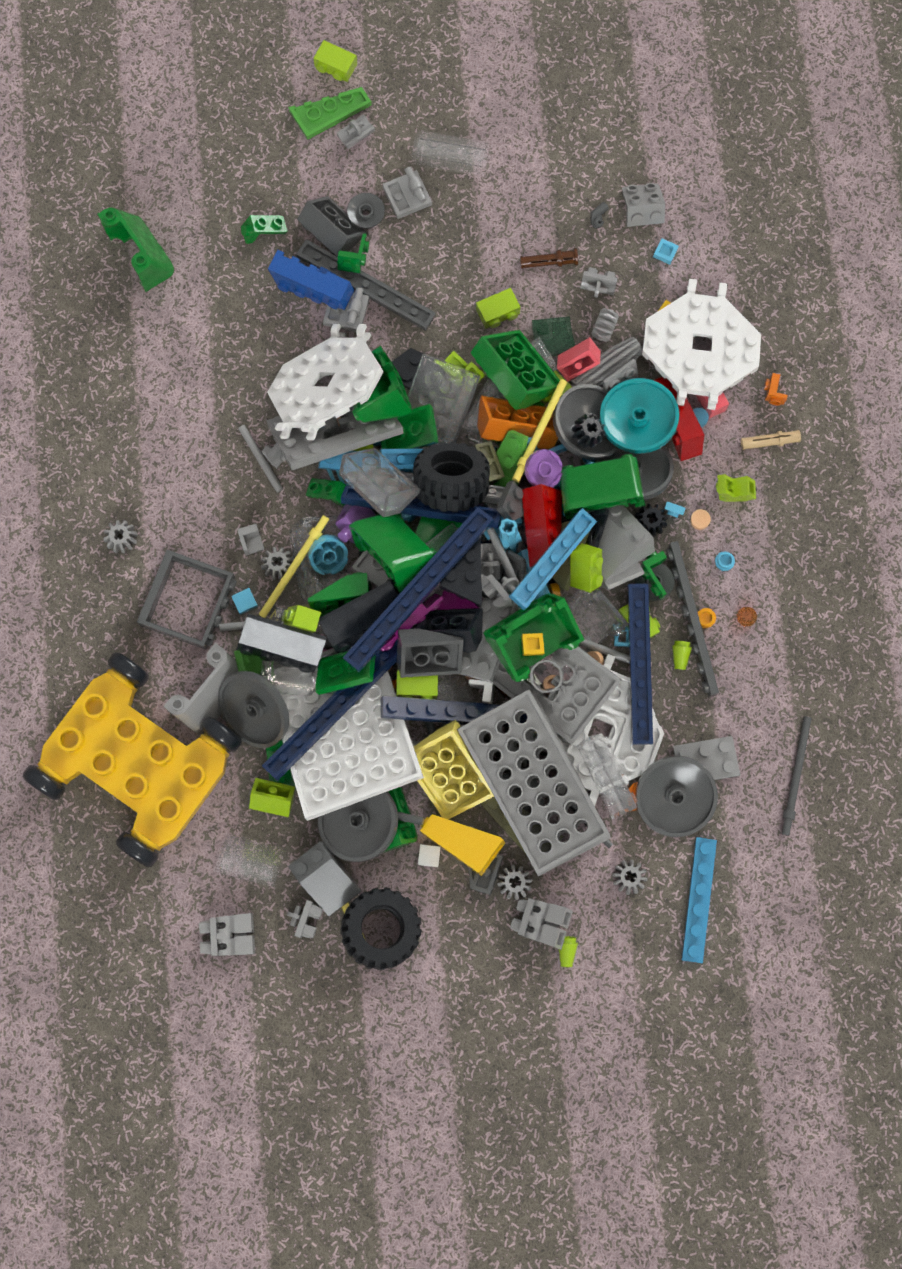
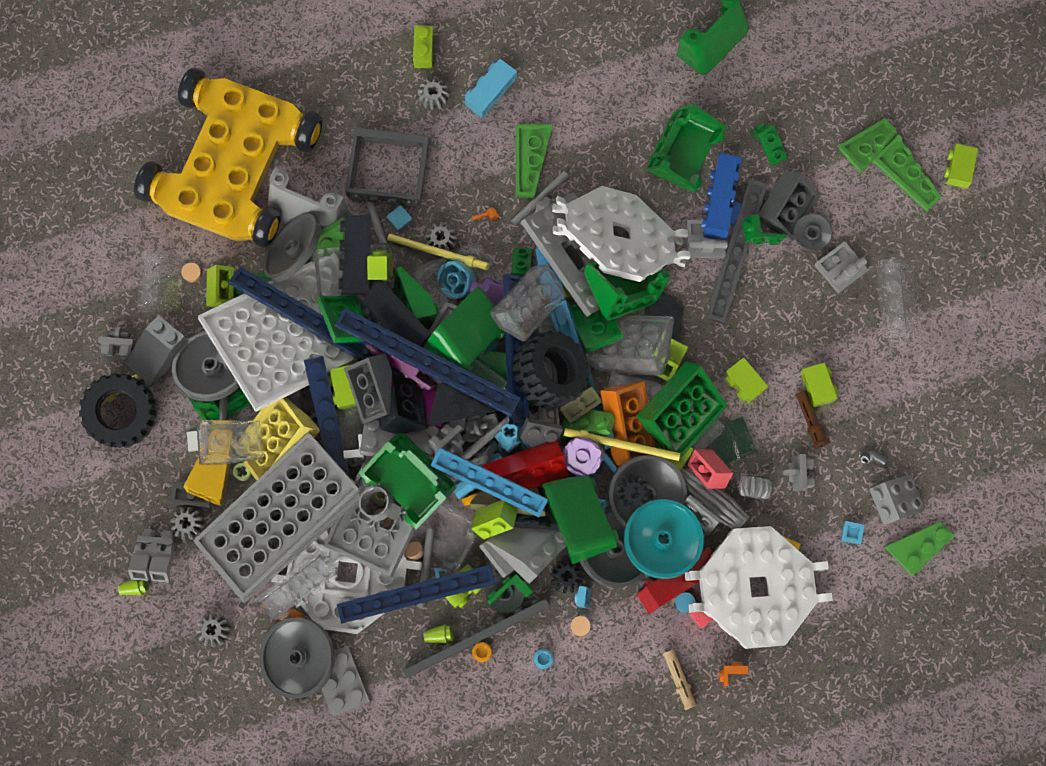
camera: 80 degrees right, 0 degrees up
light grey hips [199,913,255,956] -> none
light grey panel [237,524,264,555] -> none
light grey hips [337,114,375,149] -> none
yellow plate [521,633,544,656] -> none
dark azure plate [681,837,717,963] -> none
lime brick [716,474,756,502] -> none
clear orange plate [737,607,757,627] -> none
none -> light nougat tile [181,263,201,282]
none -> clear slope [197,420,263,465]
none -> yellowish green bush [233,463,251,481]
none -> lime brick [413,25,434,68]
none -> medium azure brick [465,59,517,119]
none -> orange hand [472,207,499,221]
none -> bright green wing [516,124,553,198]
none -> green windscreen [646,103,727,192]
none -> lime brick [800,362,838,408]
none -> bright green wing [839,118,896,174]
none -> bright green wing [884,522,954,576]

